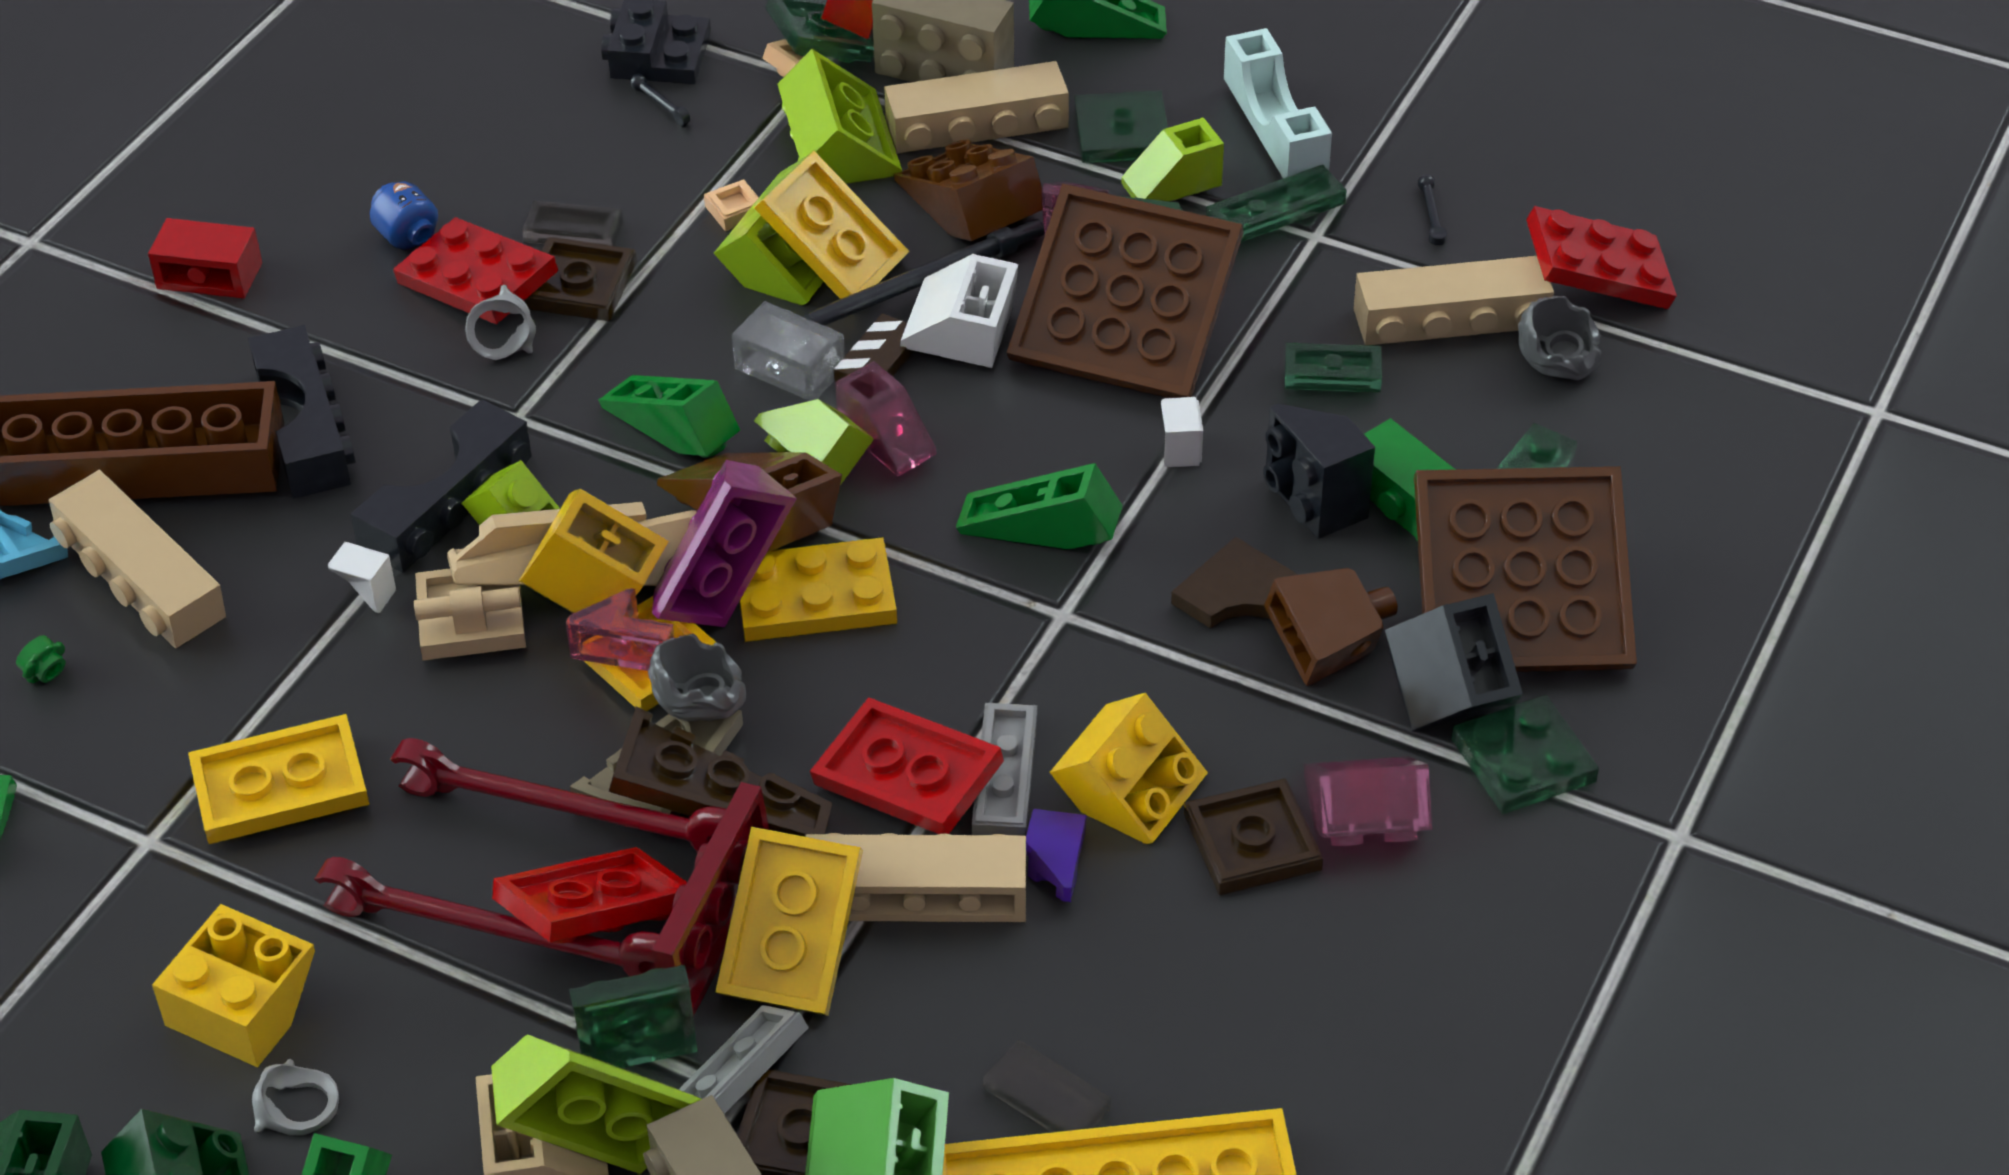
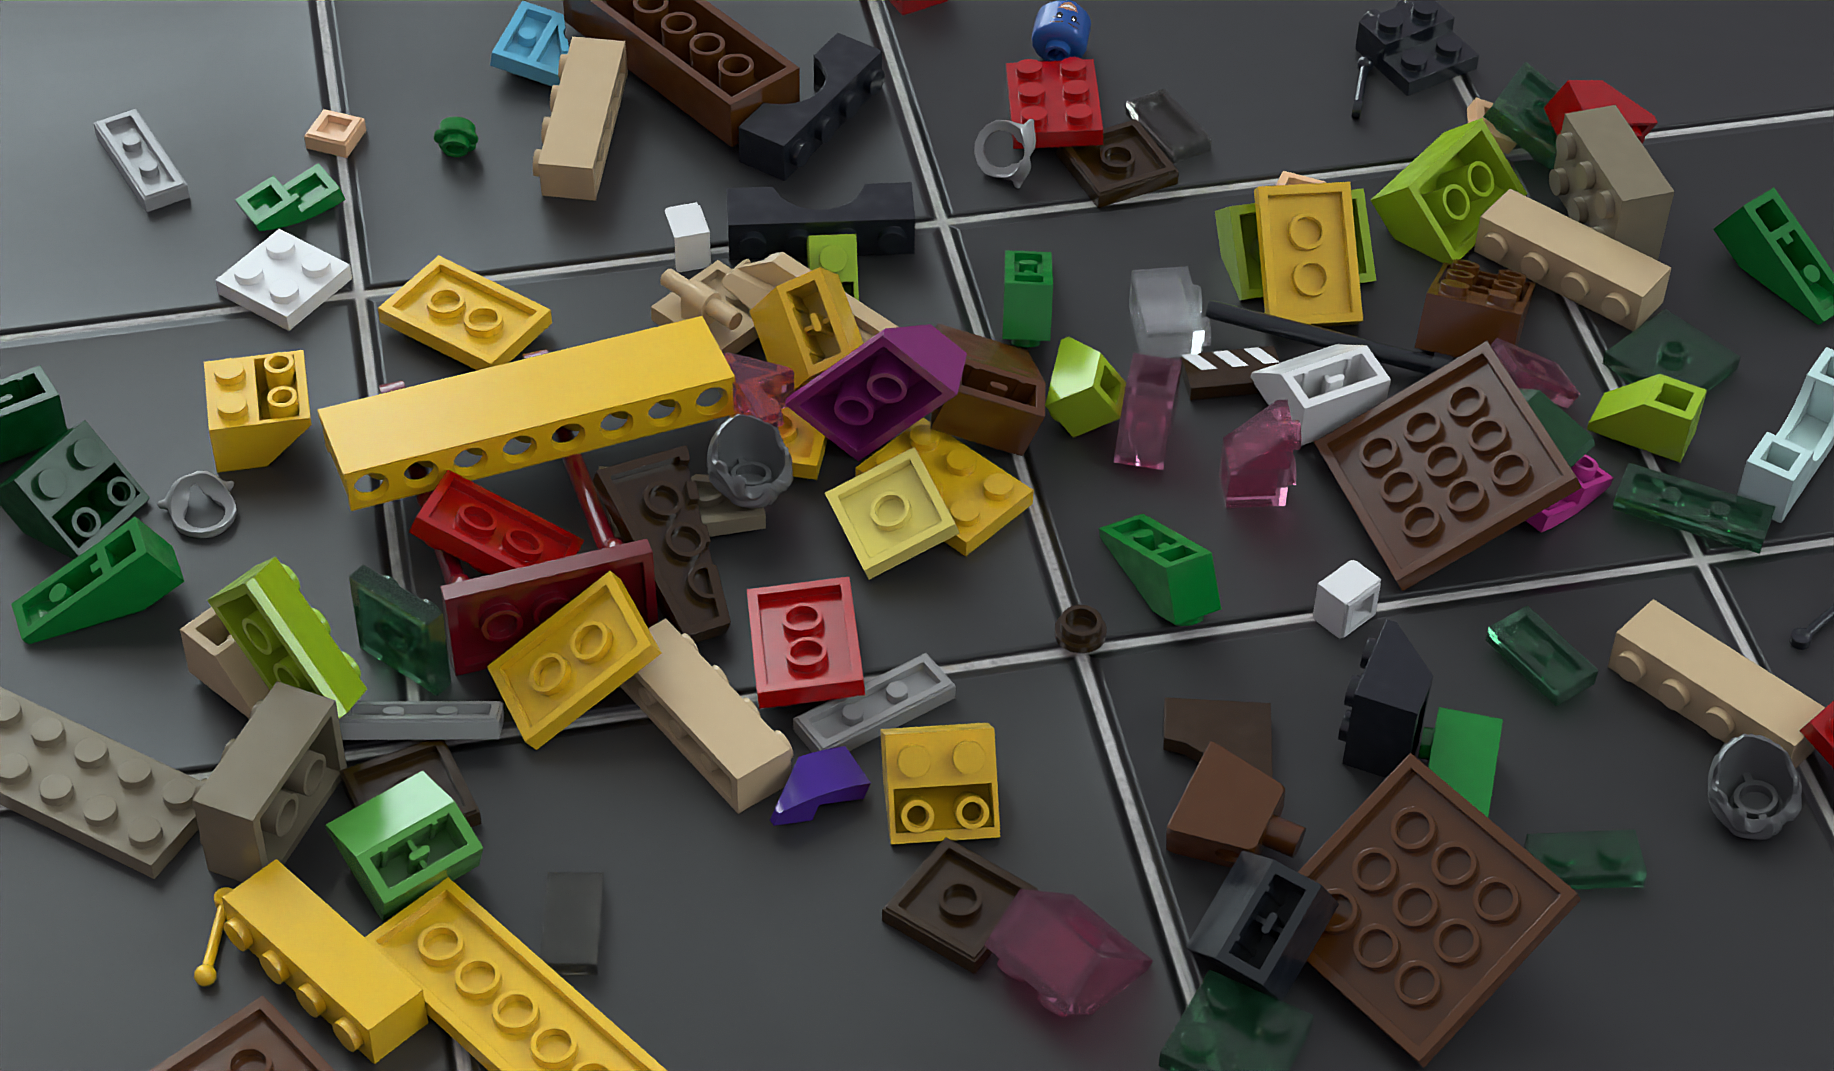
camera: 50 degrees right, 0 degrees up
none -> white plate [216,229,352,331]
none -> yellow tile [317,316,735,511]
none -> light yellow plate [825,447,960,580]
none -> dark brown plate [1054,605,1107,653]
none -> clear pink slope [1219,400,1301,508]

